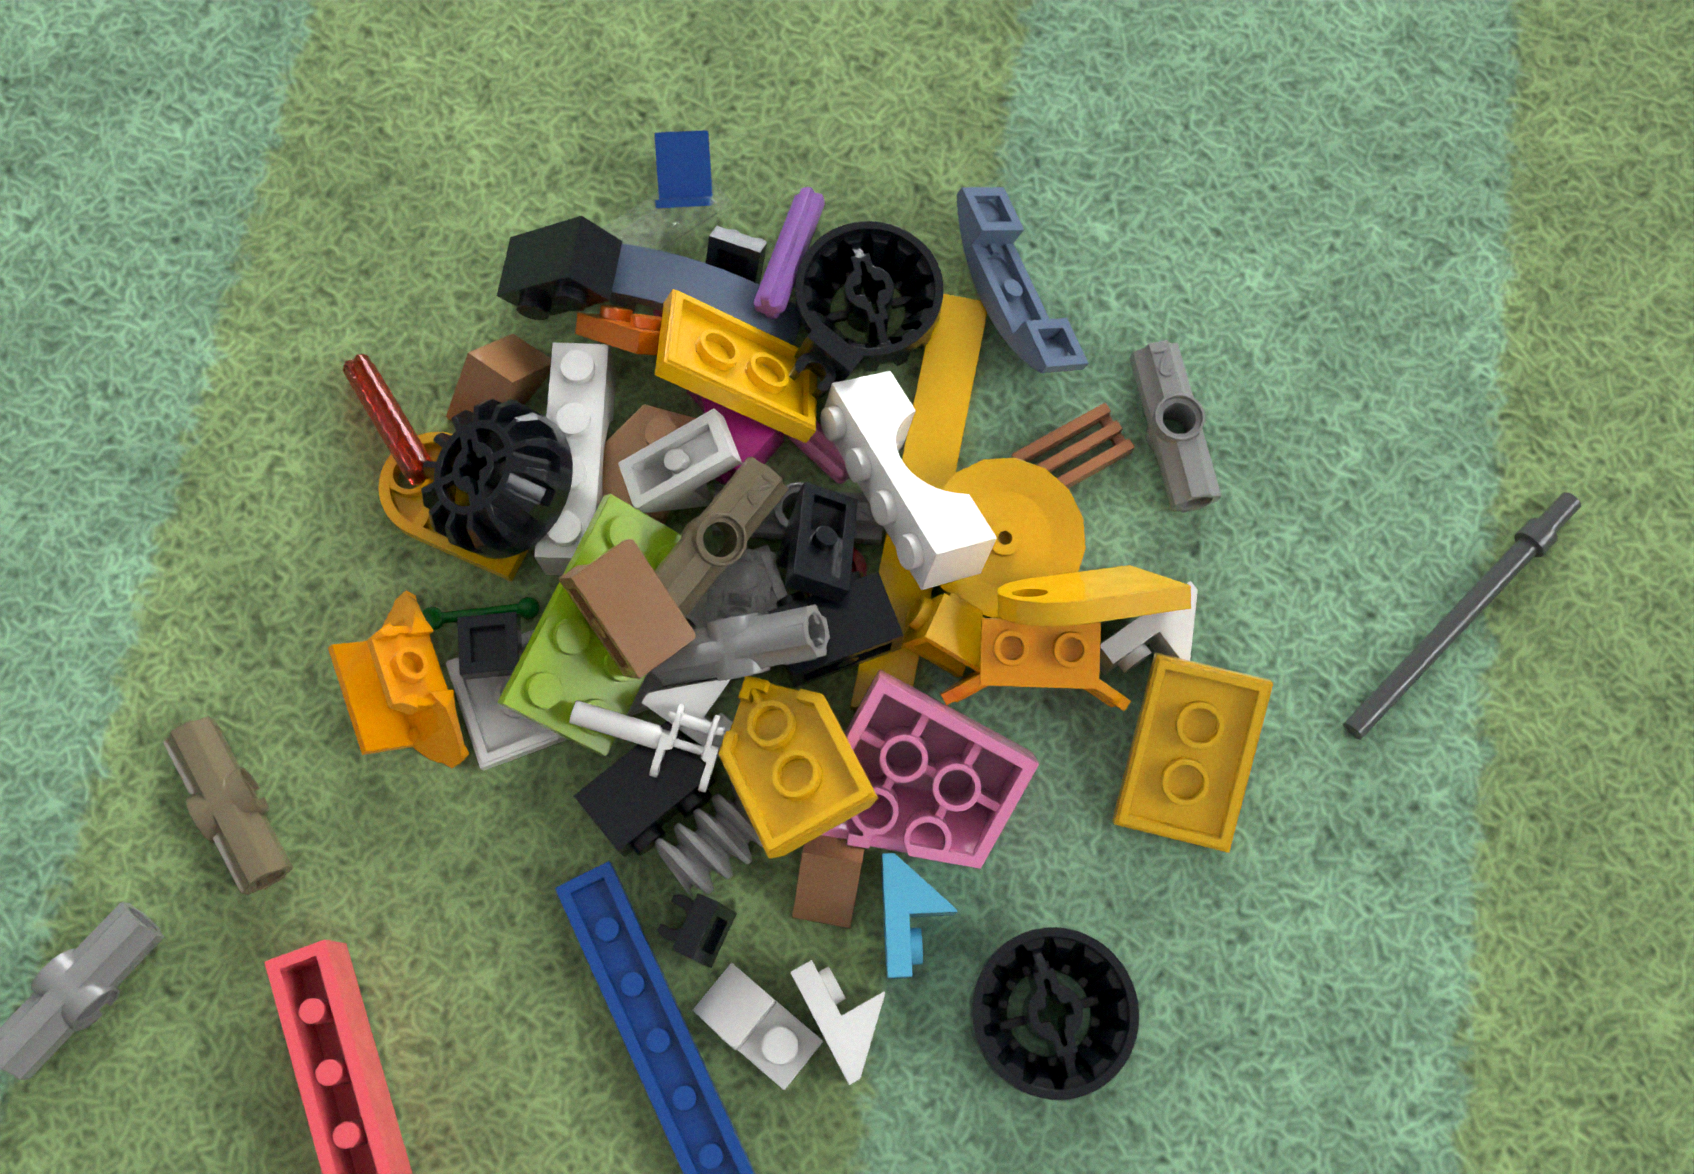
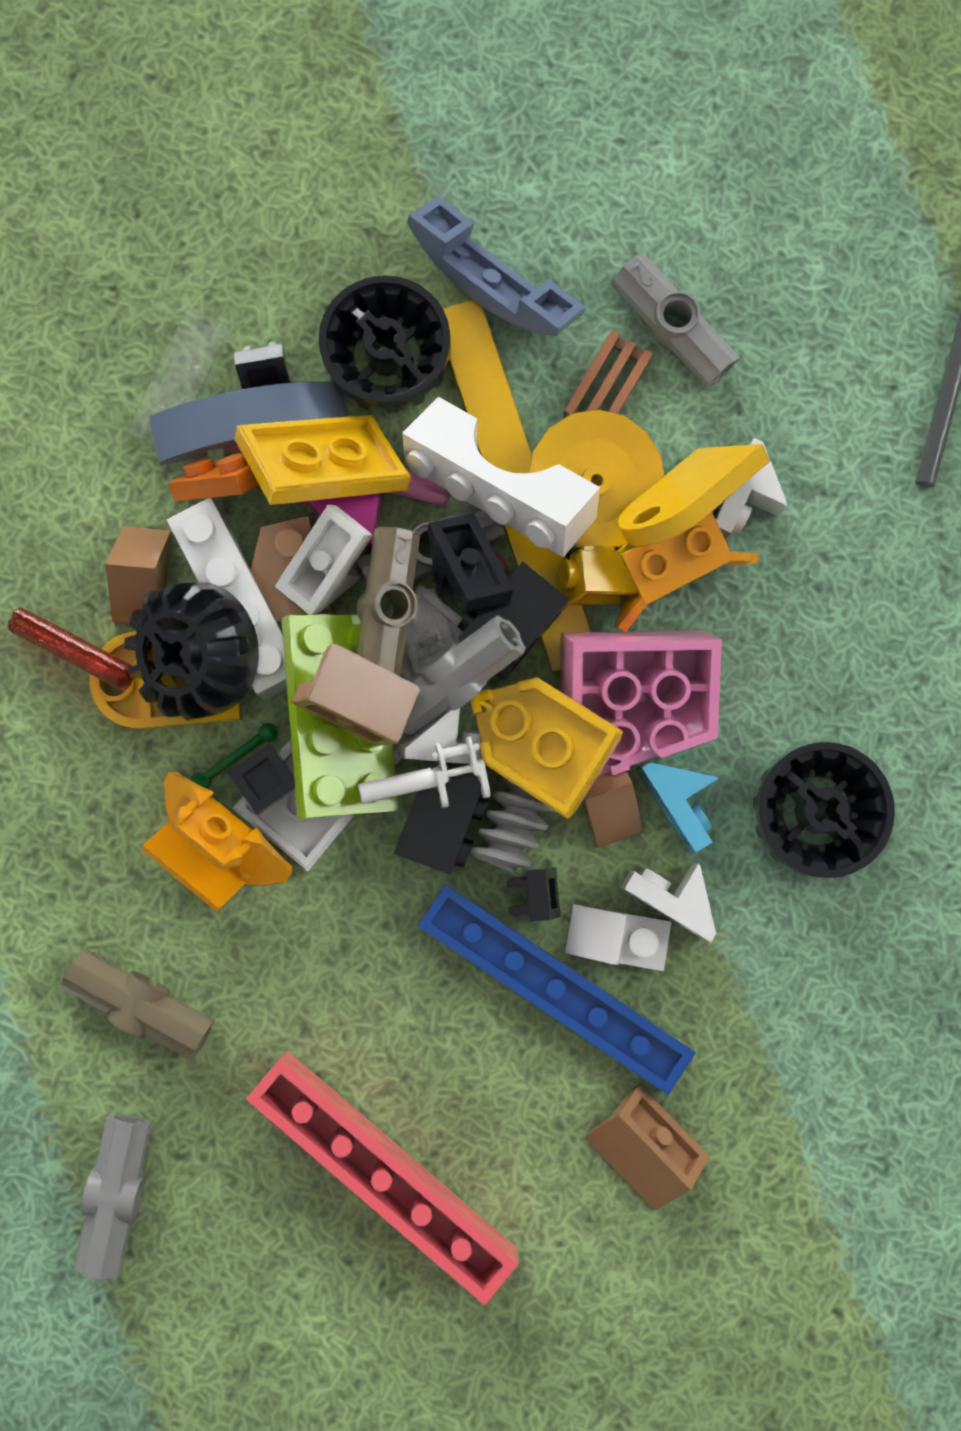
camera: 30 degrees left, 10 degrees up
black brick [497,216,622,320] -> none
blue bracket [654,130,713,208] -> none
medium lavender axle [754,187,825,319] -> none
black tile [789,321,864,399] -> none
yellow tile [1112,652,1274,853] -> none

